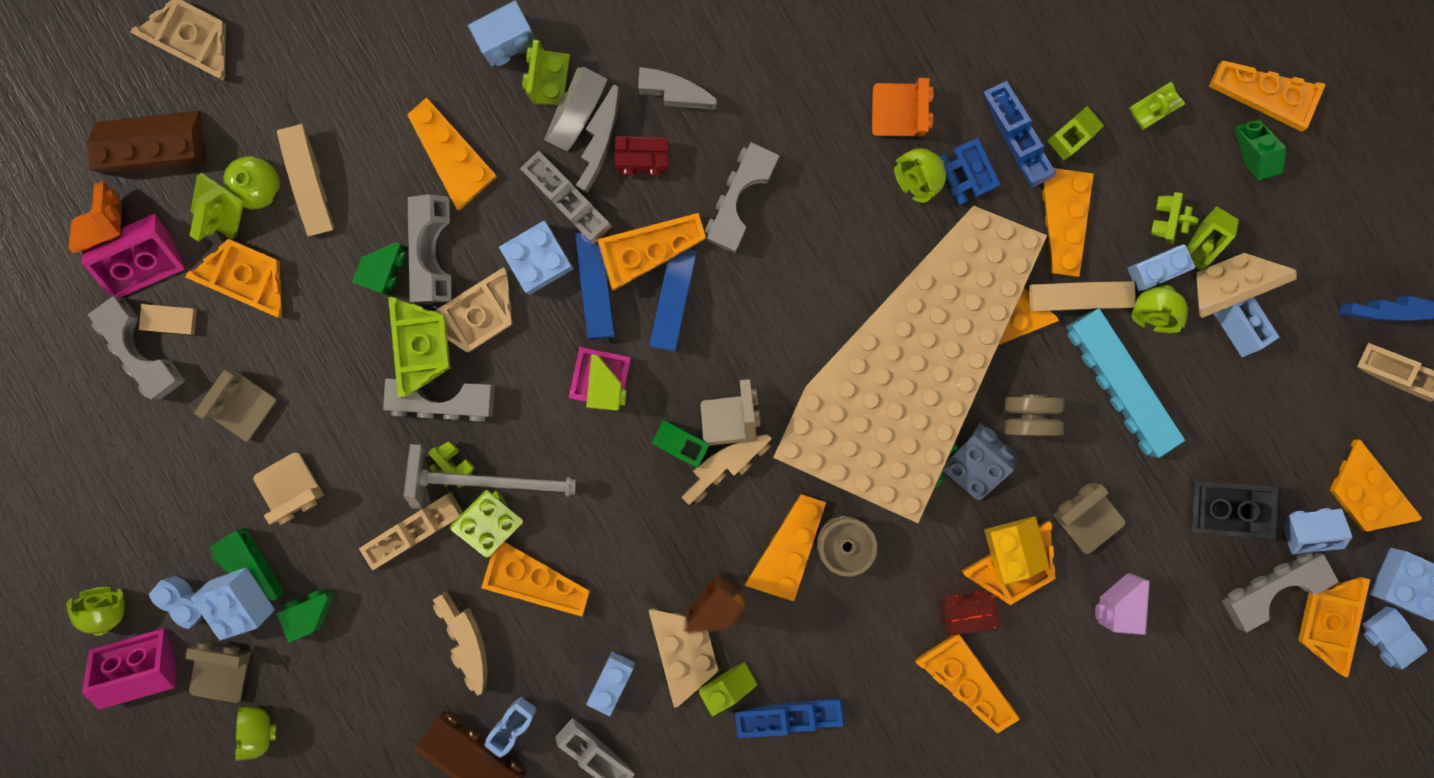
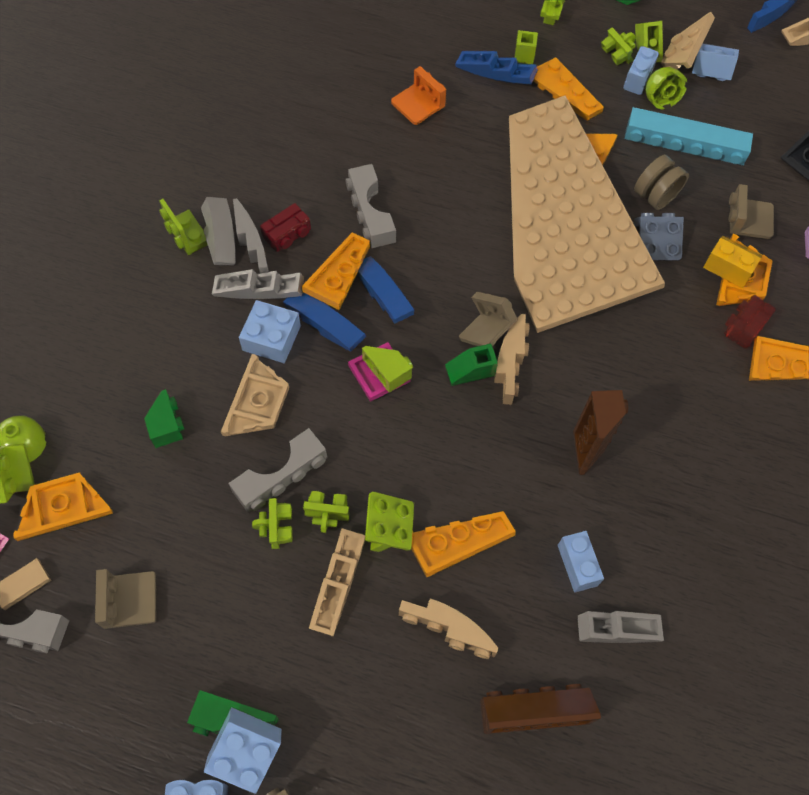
camera: 40 degrees left, 25 degrees down
tan bracket [254,452,324,525] -> none
tan slope [277,123,335,236] -> none
green slope [277,588,335,642] -> none
lime wing [388,297,451,399] -> none
light grey tile [404,444,576,509] -> none
light orange wing [407,97,497,211] -> none
light grey arch [408,194,451,303] -> none
light blue brick [468,0,536,67] -> none
light blue brick [485,697,536,757] -> none
light grey slope [638,67,717,110] -> none
tan wing [649,608,718,708] -> none
lime slope [699,662,757,716] -> none
blue slope [734,698,846,738] -> none
light orange wing [744,494,826,601] -> none
dark tan wheel [816,515,877,577] -> none
lime cylinder [894,148,946,203] -> none
blue plate [940,138,1000,205] -> none
tan slope [1029,281,1136,311] -> none
none -> lime hips [252,498,293,549]

